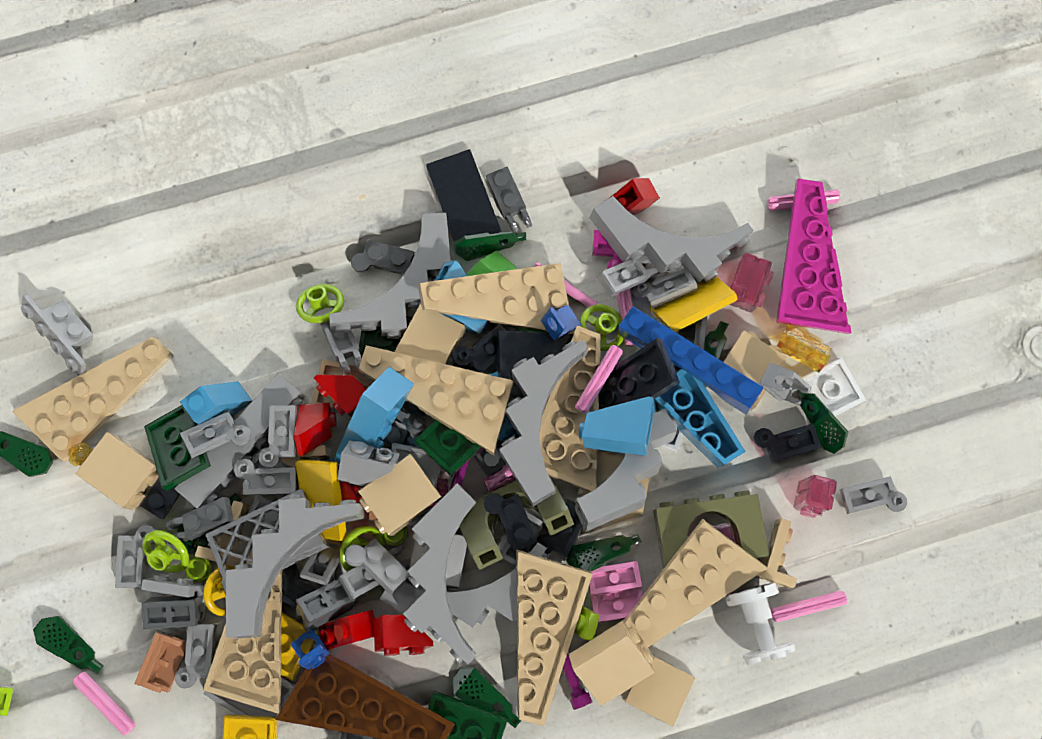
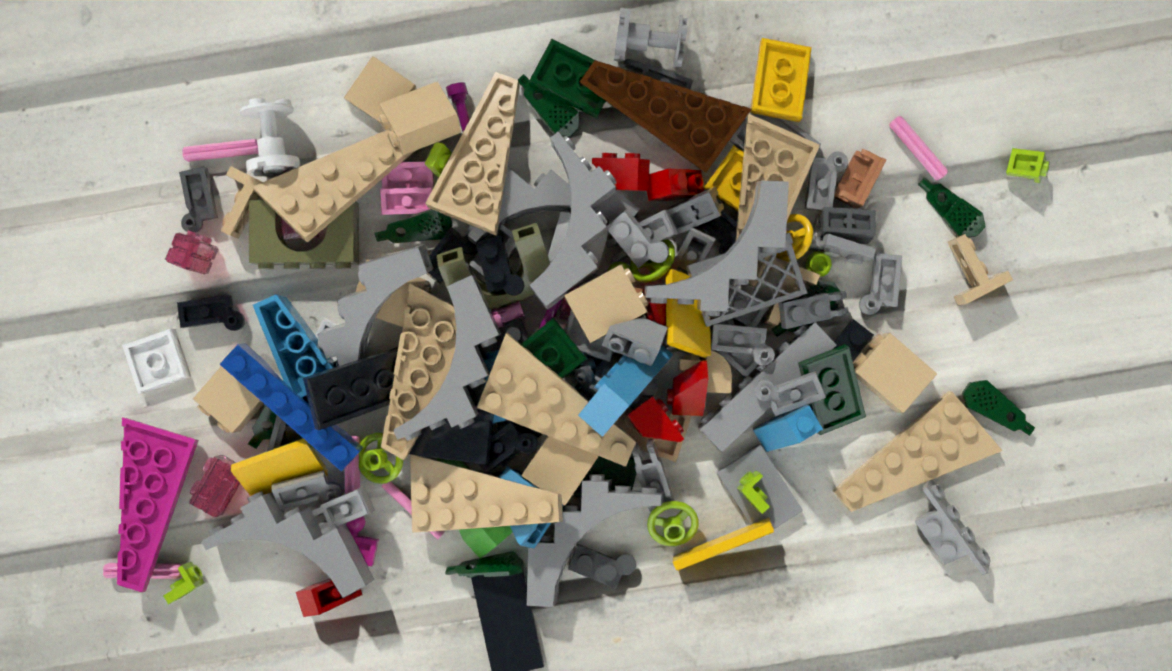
camera: 175 degrees left, 10 degrees up
clear yellow plate [68,443,93,466] -> none
lime piece [142,530,189,573] -> none
light grey hinge [259,405,297,468] -> none
blue bracket [291,629,330,670] -> none
dark grey hinge [486,166,532,233] -> none
bracket [540,305,581,341] -> none
bright pink axle [575,345,623,414] -> none
dark azure slope [579,397,655,456] -> none
light grey hinge [759,362,812,405] -> none
clear yellow bracket [776,324,832,373] -> none
dark green piece [797,390,849,454] -> none
light grey hinge [839,476,907,514] -> none
none -> lime bracket [163,562,205,605]
none -> dark grey hinge [179,167,218,234]
none -> yellow tile [672,517,774,571]
none -> light grey tile [716,444,803,539]
none -> lime bracket [737,471,770,514]
none -> tan bracket [948,234,1013,305]

